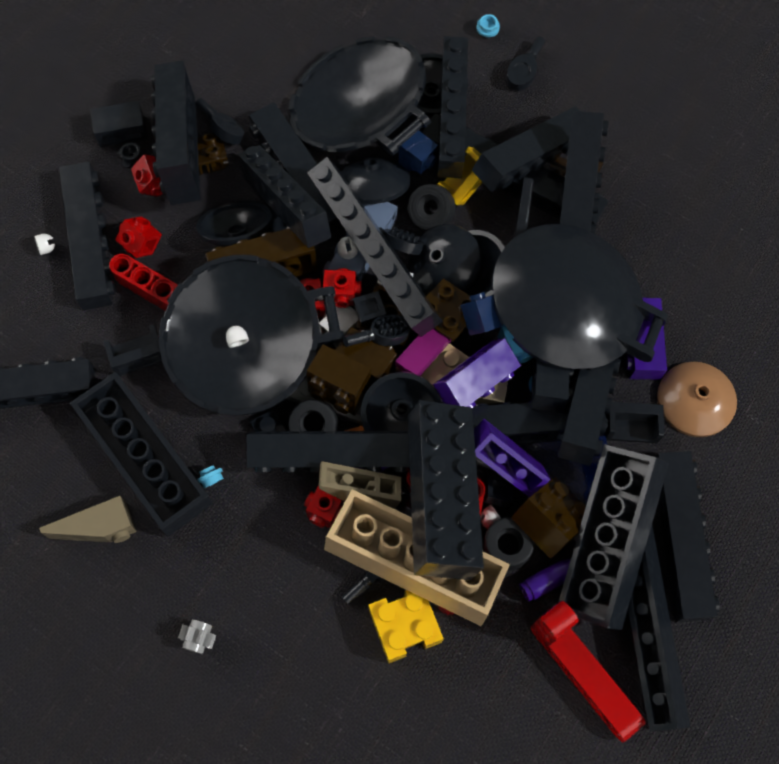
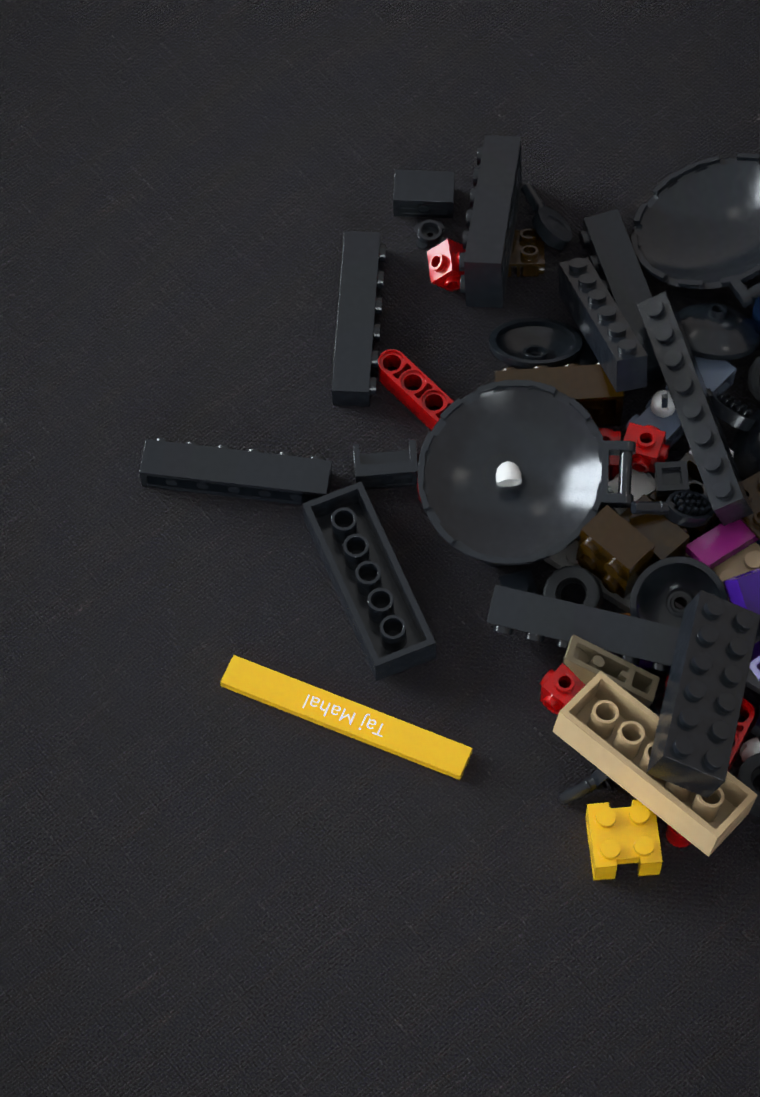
camera: 20 degrees right, 5 degrees down
white hinge [34,234,55,255] -> none
dark tan slope [40,496,137,543] -> none
red brick [115,217,162,258] -> none
light grey gear [178,620,216,654] -> none
medium azure plate [197,465,224,488] -> none
none -> yellow tile [220,655,473,780]

